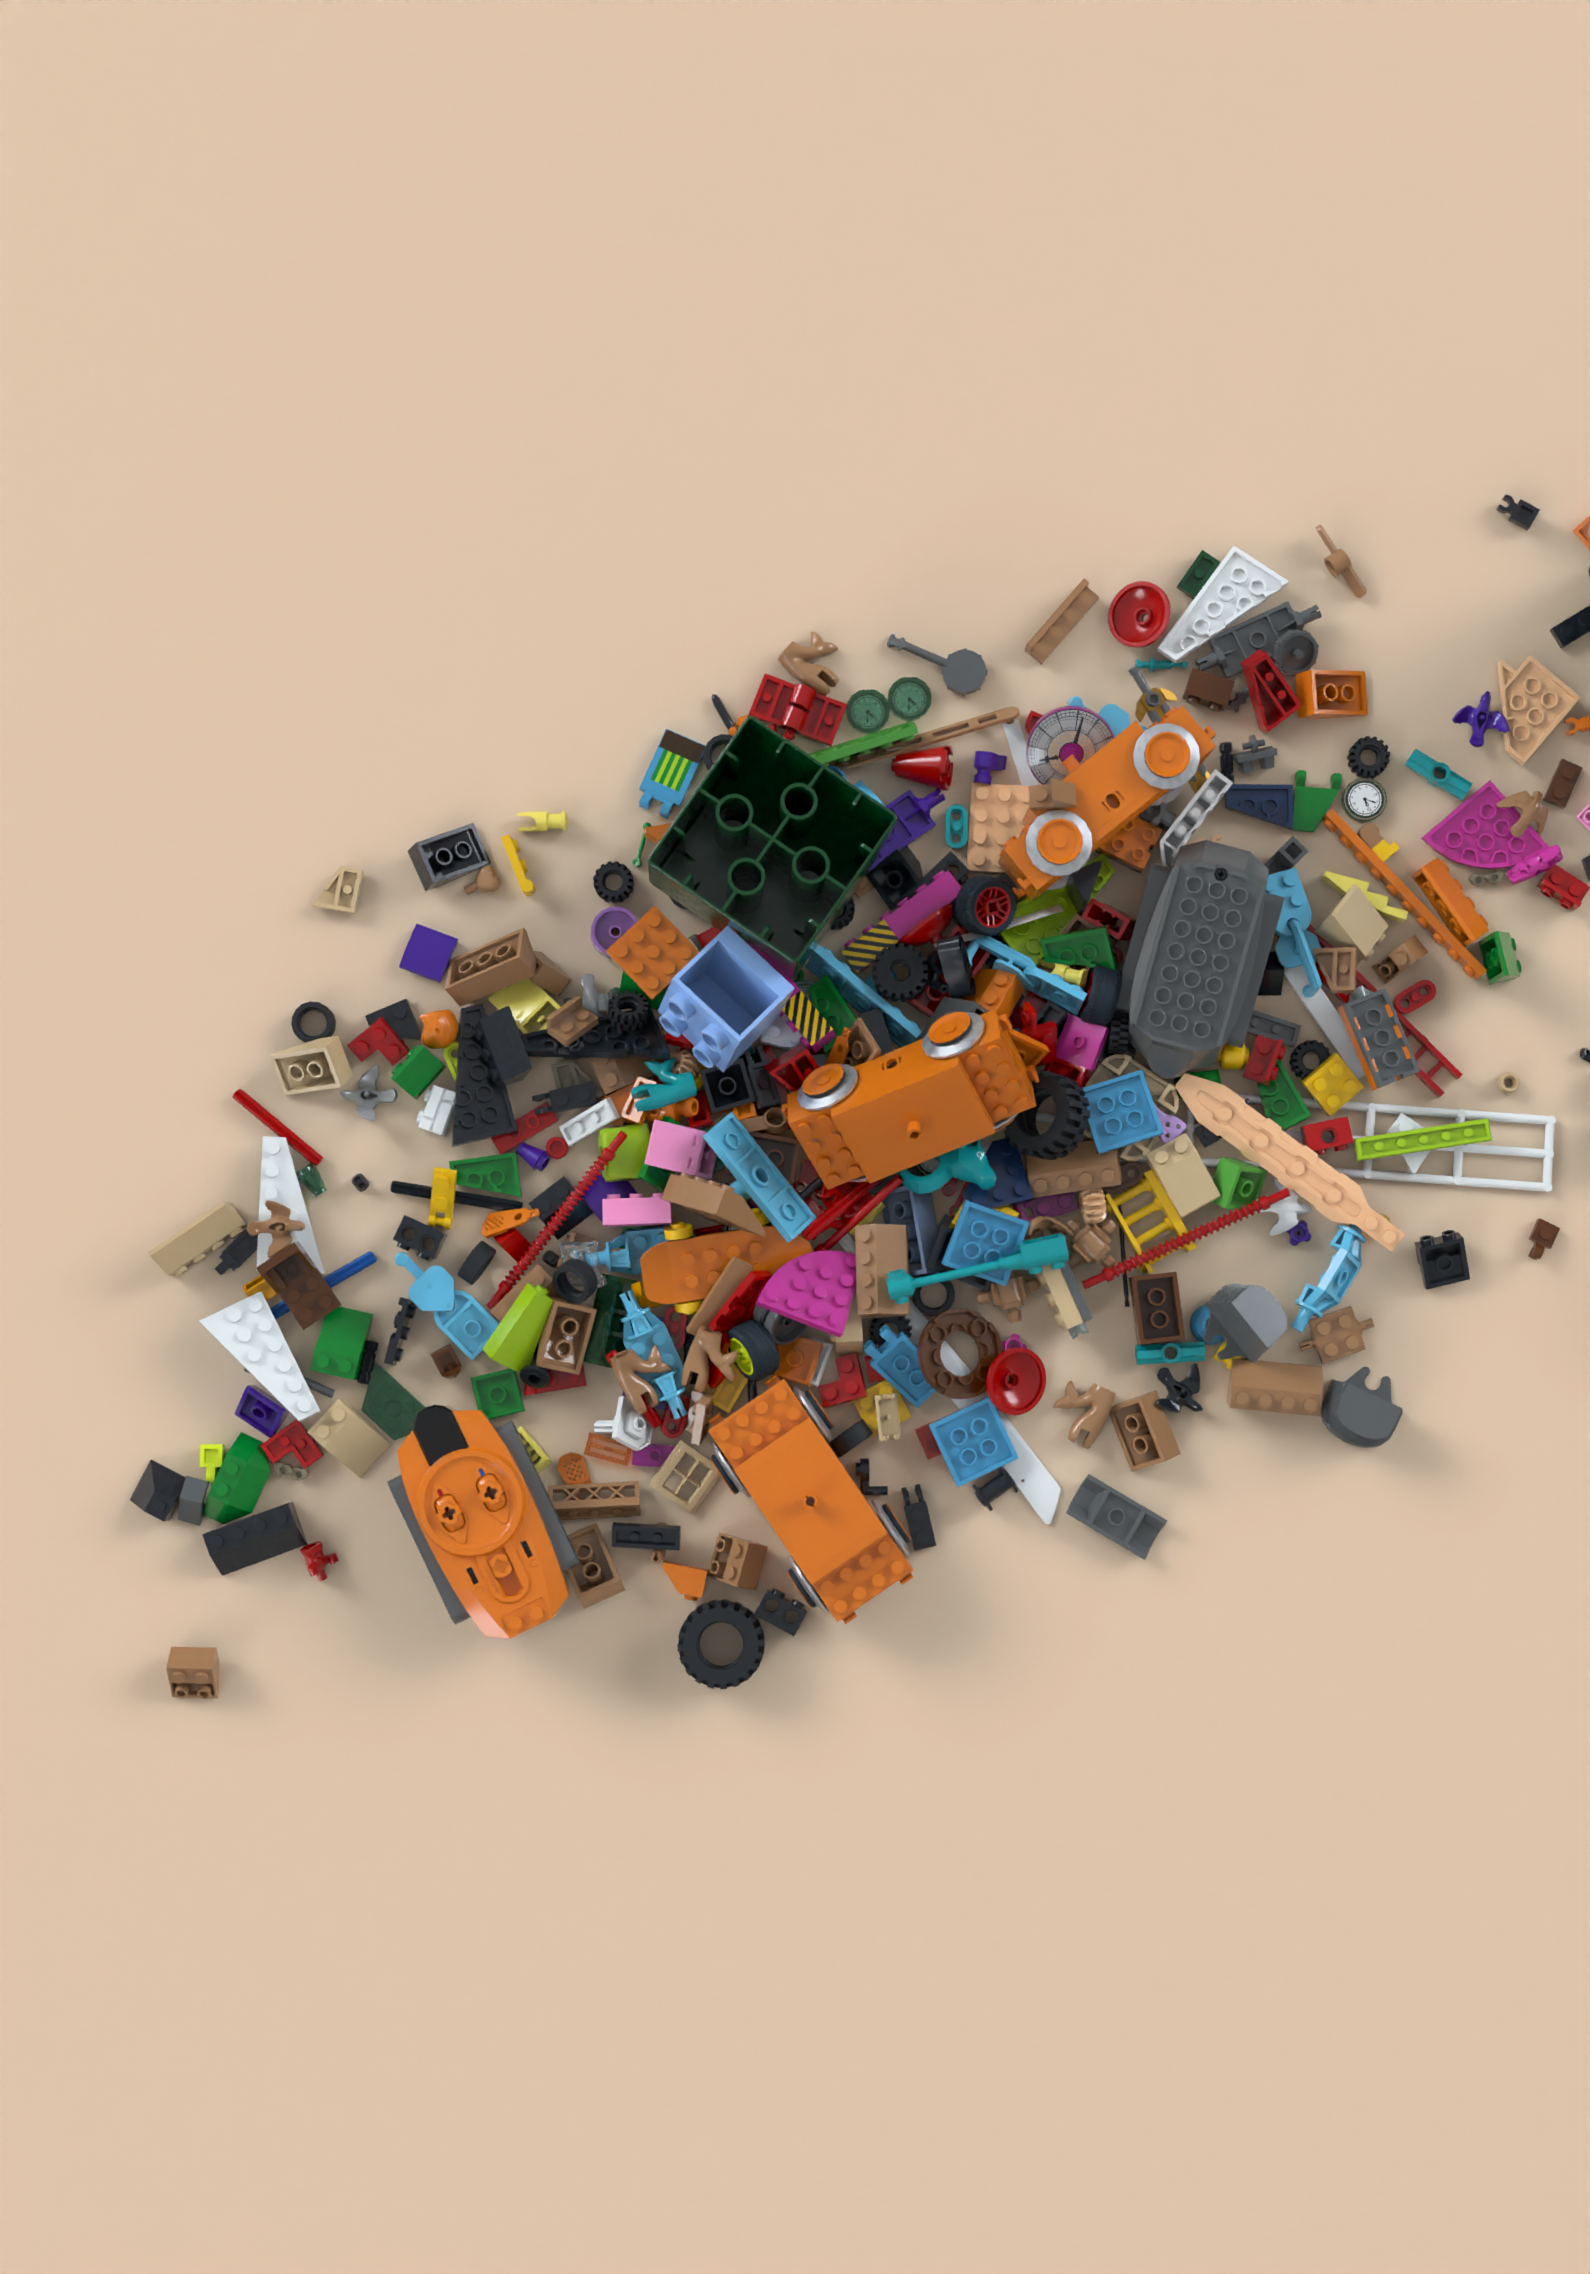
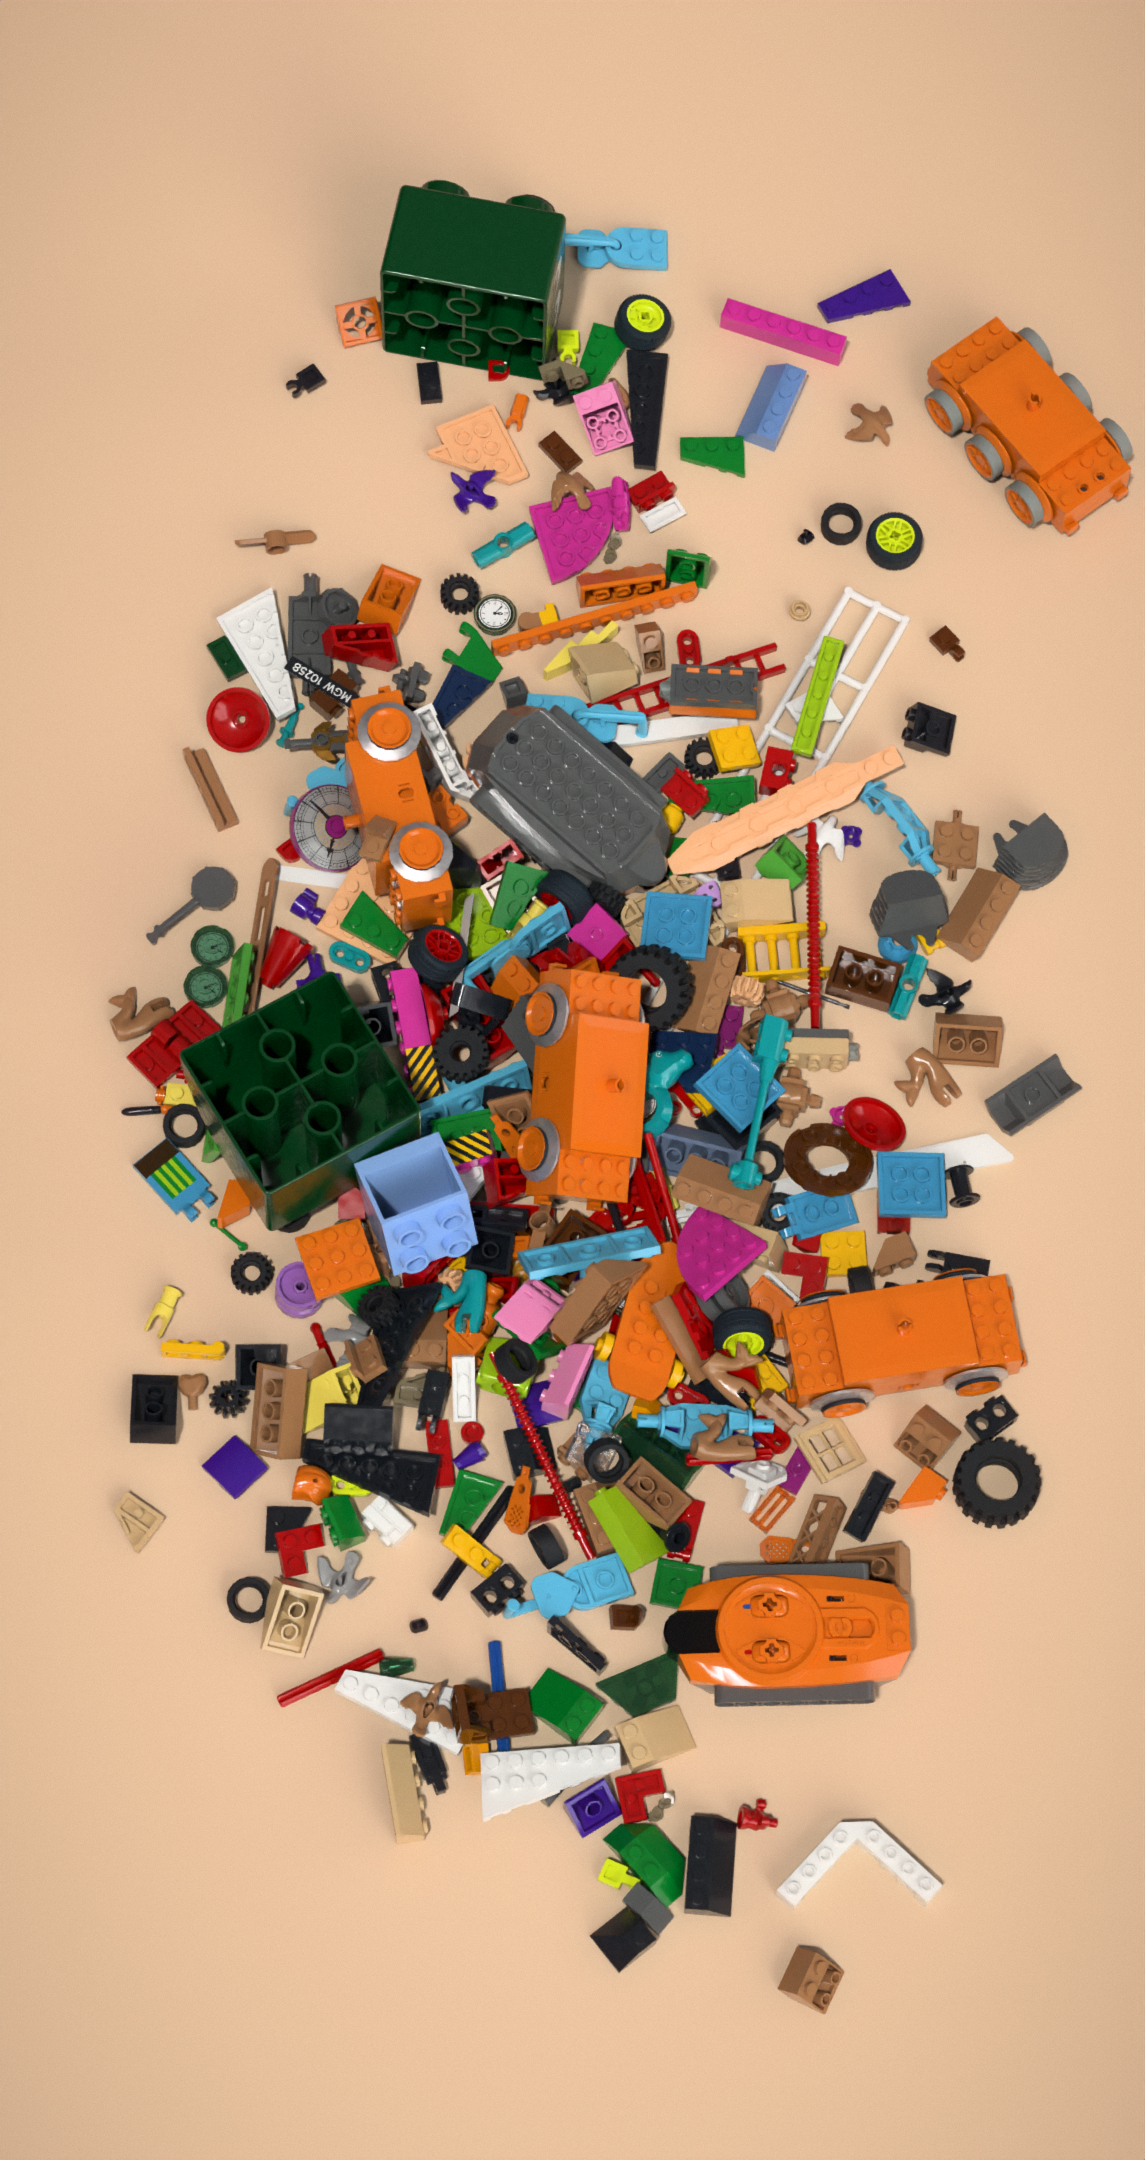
camera: 75 degrees left, 15 degrees down
black axle [357,1340,378,1385] -> none
tan hinge [874,1393,901,1441] -> none
medium nougat wing [1312,947,1357,993] -> none
none -> black gear [209,1380,247,1419]
none -> black slope [235,1344,281,1390]
none -> black sticker [284,656,360,708]
none -> red piece [310,1323,337,1369]
none -> green wing [340,890,408,960]
none -> black tyre [494,1338,538,1384]
none -> white tile [639,496,687,533]
none -> white brick [776,1821,943,1911]
none -> medium nougat slope [872,1231,916,1277]

